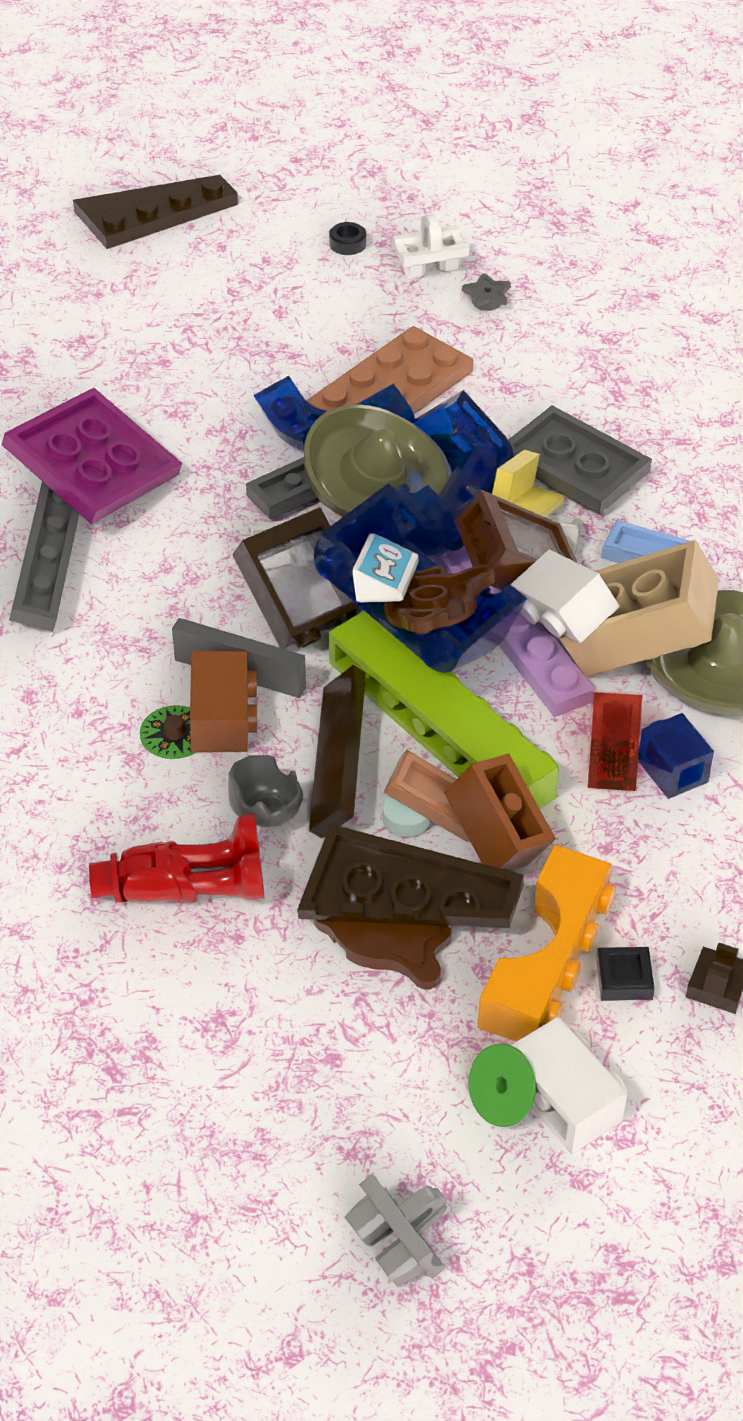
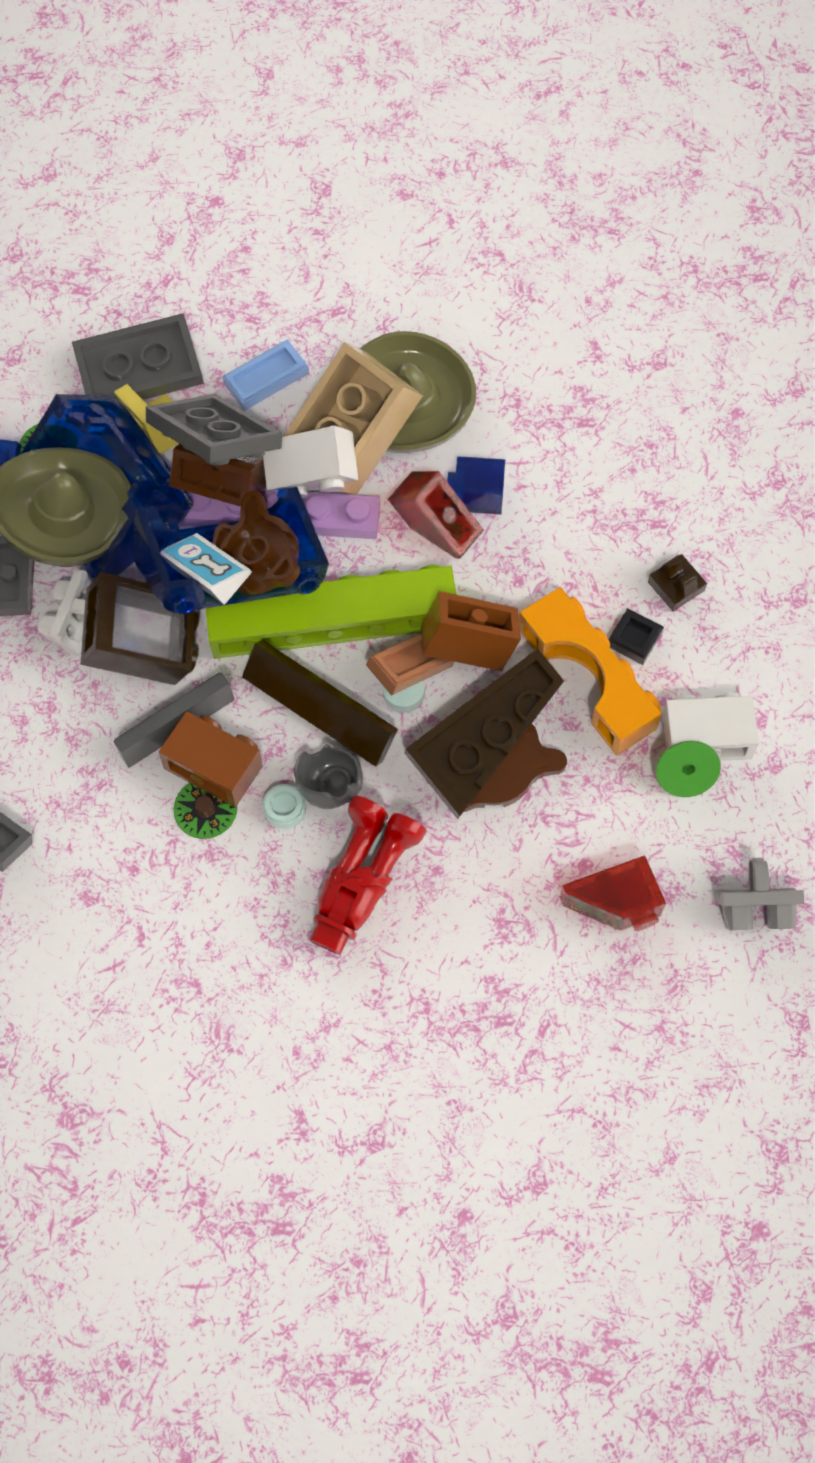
camera: 55 degrees left, 20 degrees up
none -> dark grey plate [146,394,282,465]
none -> light aqua tile [262,784,306,829]
none -> clear red slope [560,855,666,931]

